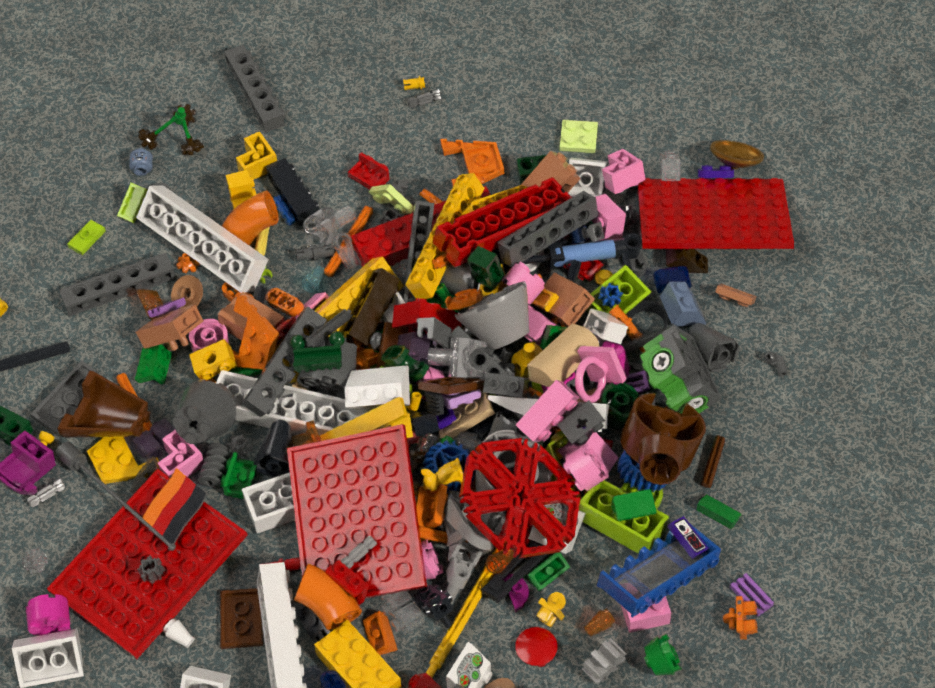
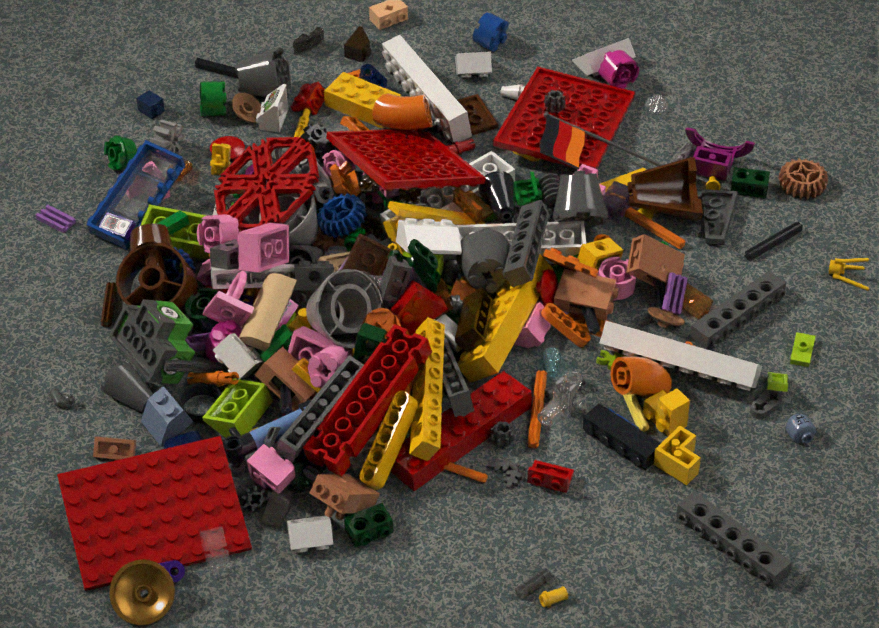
camera: 160 degrees right, 10 degrees down
clear smoke slope [130,456,158,495] -> none
dark brown plant [138,104,204,155] -> none
dark green gear [290,331,345,373] -> none
dark grey axle [306,309,353,347] -> none
red bracket [325,560,369,605] -> none
clear piece [331,233,361,271] -> none
light grey axle [341,536,377,569] -> none
yellowish green plate [369,184,414,214] -> none
yellow animal [421,458,463,491] -> none
orange wing [440,139,504,187] -> none
yellowish green plate [560,120,598,153] -> none
blue gear [598,283,623,308] -> none
bright pink brick [602,149,645,194] -> none
green slope [696,494,742,530] -> none
orange hips [723,596,758,640] -> none

